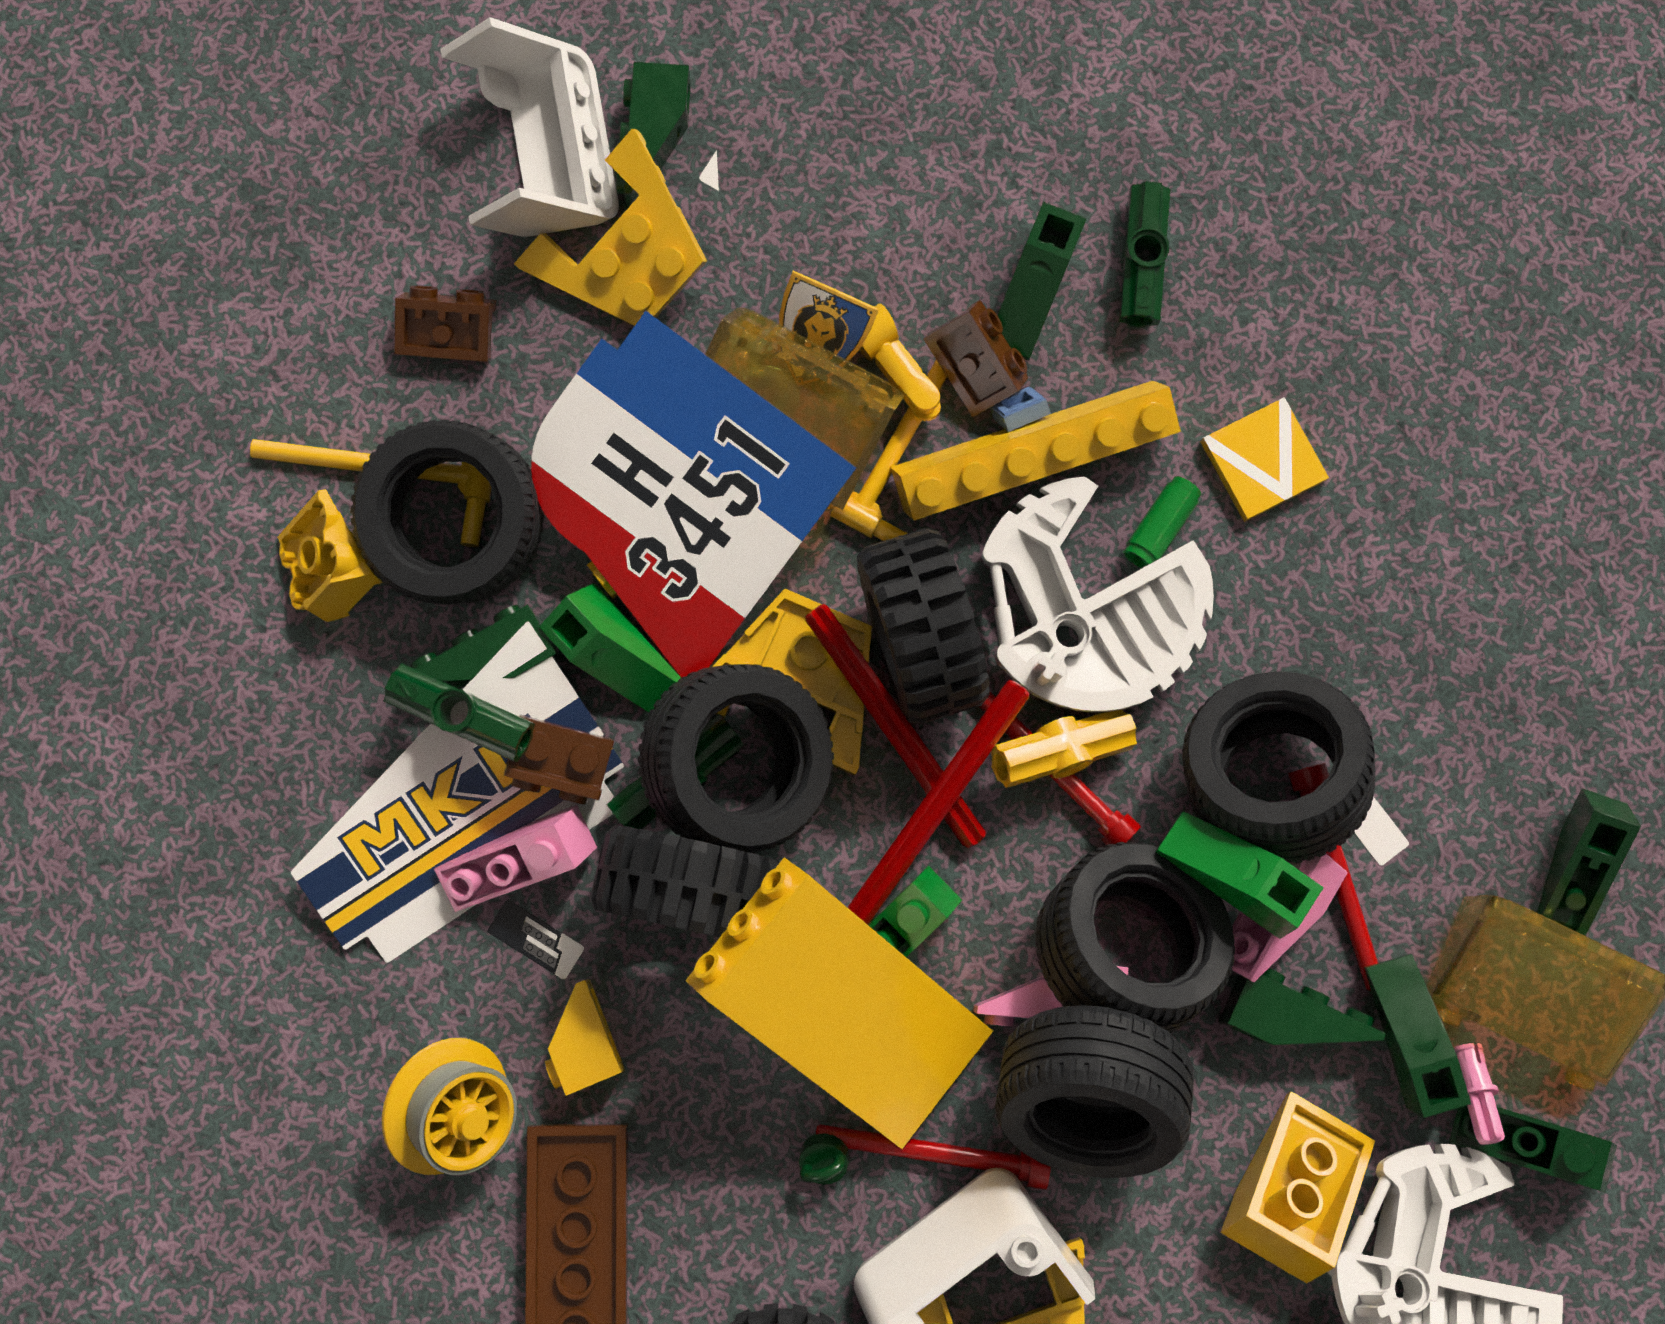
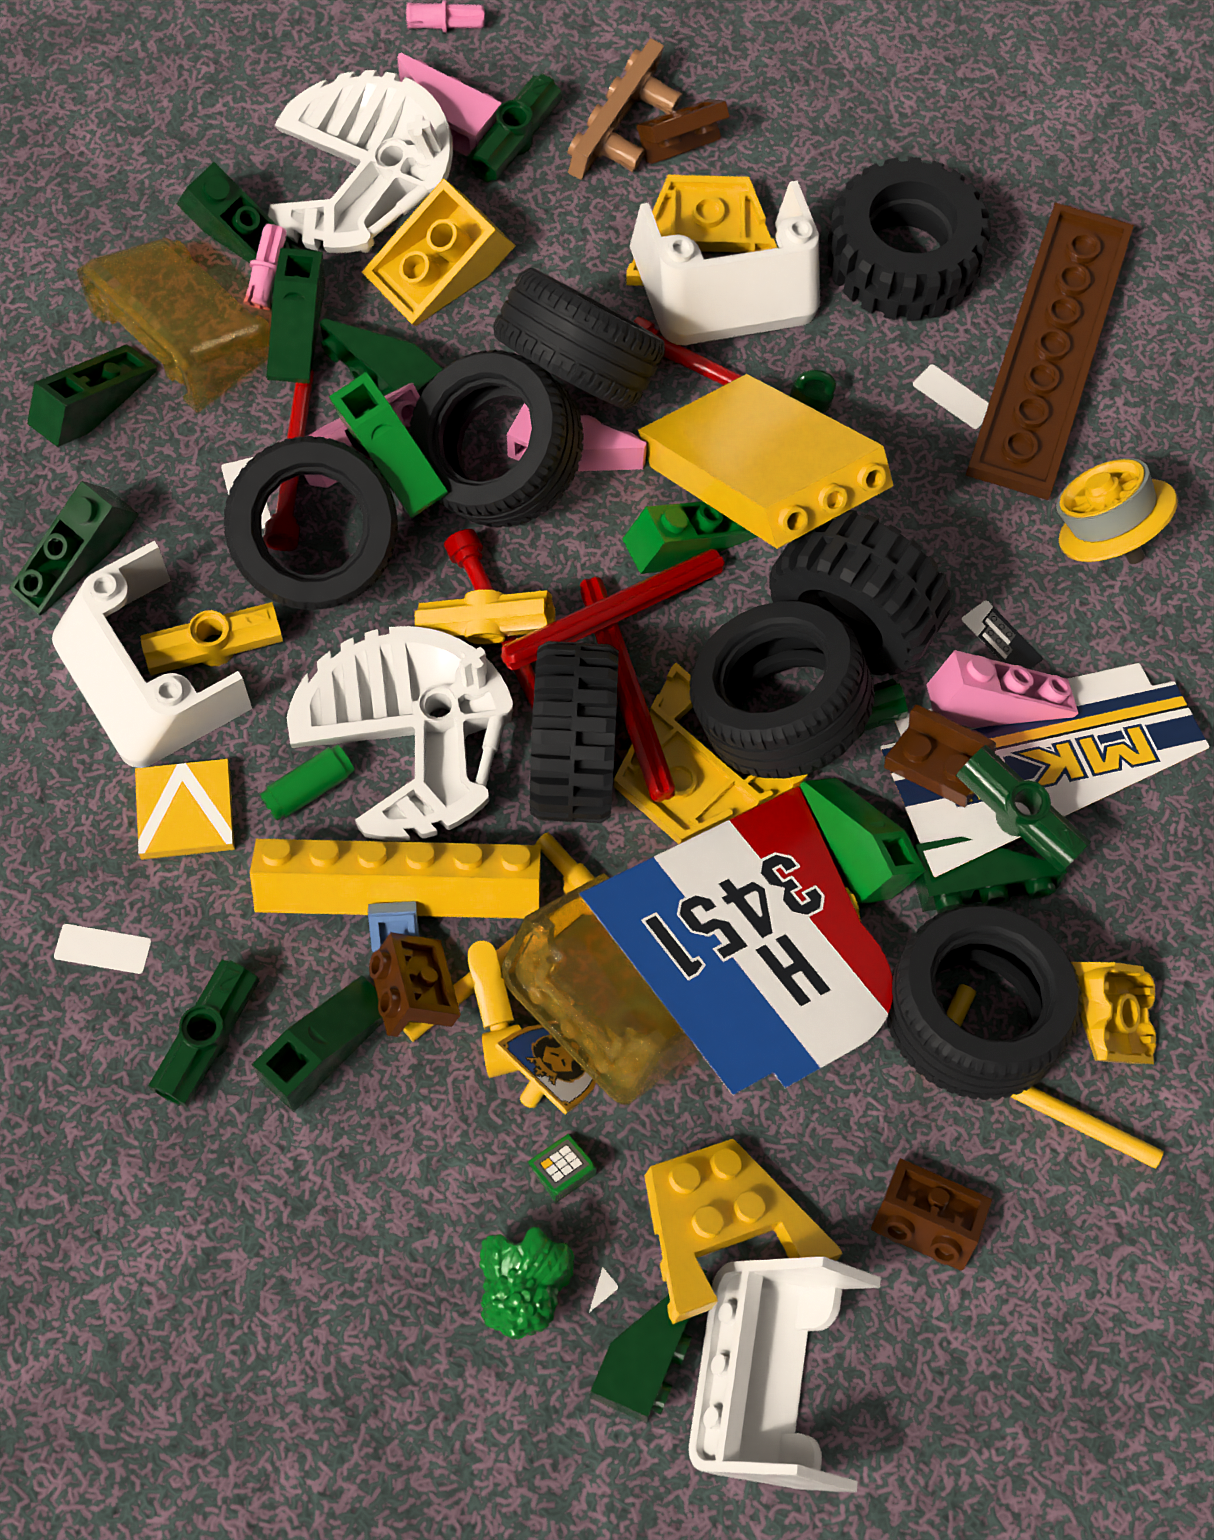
camera: 155 degrees left, 15 degrees down
yellow slope [545,979,625,1096] -> none
none -> dark green slope [8,481,139,615]
none -> white windscreen [52,541,252,768]
none -> white sticker [54,924,151,974]
none -> yellow piece [140,602,283,675]
none -> green hair [479,1226,574,1340]
none -> slope [528,1134,596,1203]
none -> white sticker [913,364,989,429]

